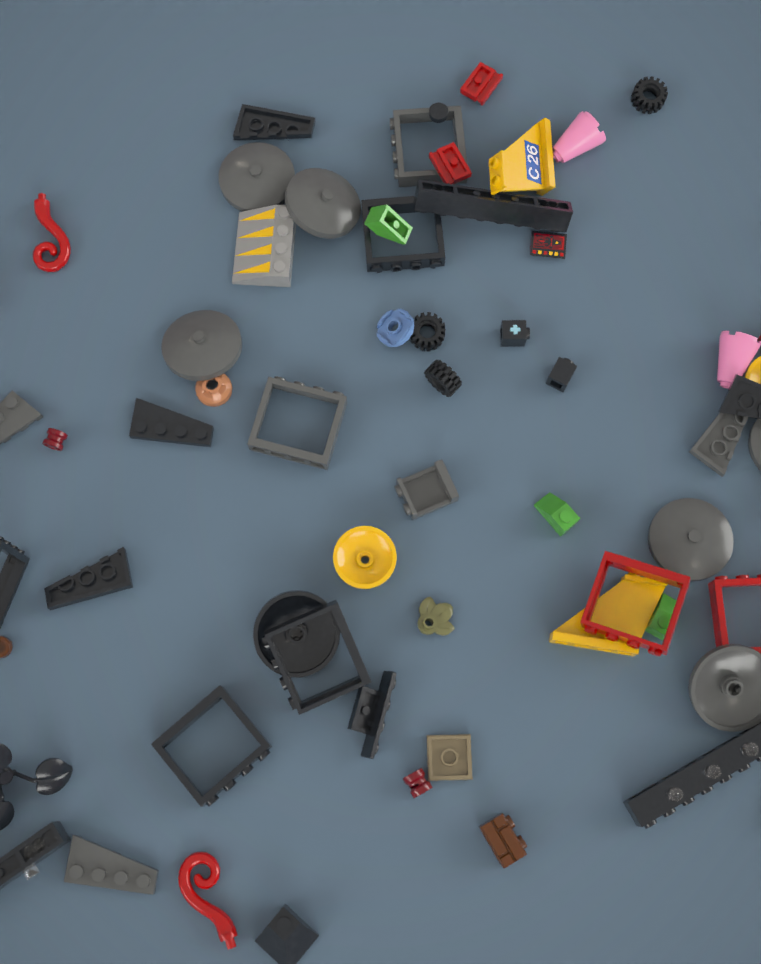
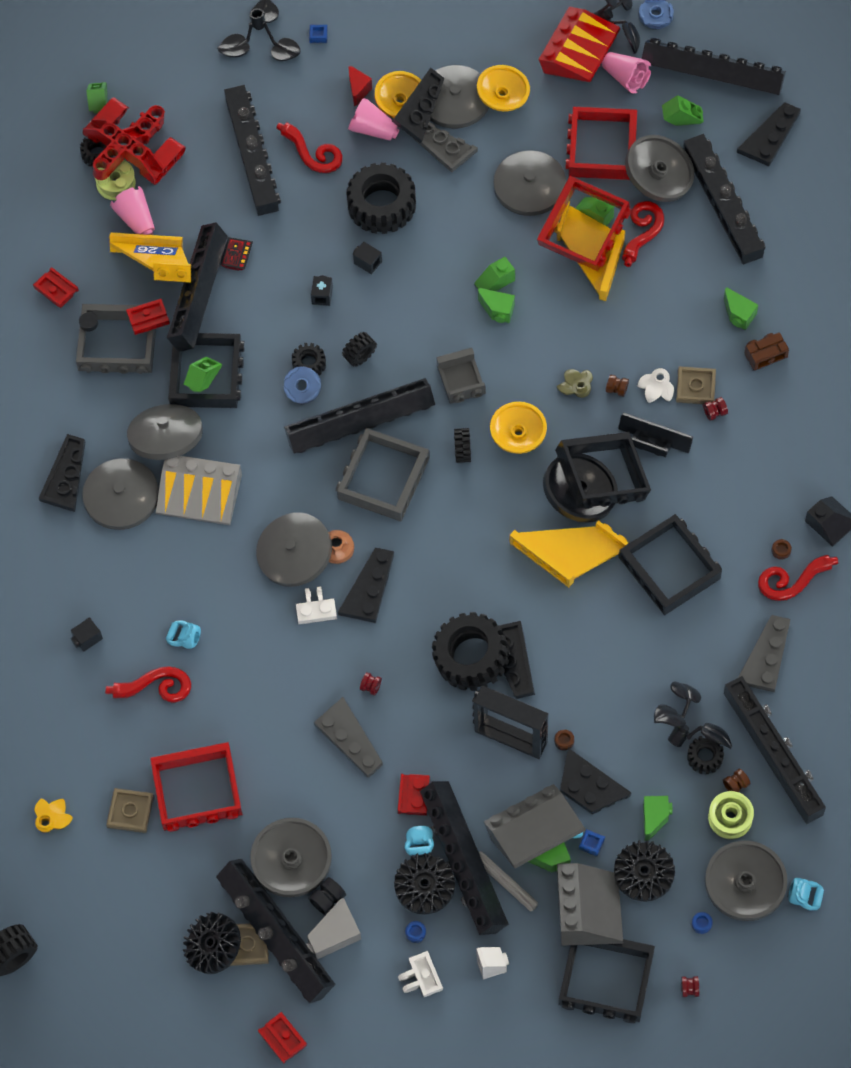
camera: 80 degrees left, 10 degrees down
none -> black brick [71,617,103,652]
none -> red piece [83,97,186,185]
none -> bright green slope [86,82,108,113]
none -> yellowish green wheel [95,160,136,201]
none -> medium azure piece [165,620,201,649]
none -> black piece [224,85,281,216]
none -> red plant [276,123,343,174]
none -> black piece [284,378,435,454]
none -> white hinge [296,586,337,624]
none -> black tyre [346,163,416,234]
none -> black tyre [432,612,510,691]
none -> black tyre [454,428,471,463]
none -> bright green slope [478,288,515,323]
none -> yellow piece [510,520,628,588]
none -> reddish brown wheel [606,374,629,397]
none -> red plant [622,201,664,267]
none -> white plate [637,368,674,403]
none -> bright green slope [724,287,758,330]
none -> reddish brown tile [772,539,792,559]

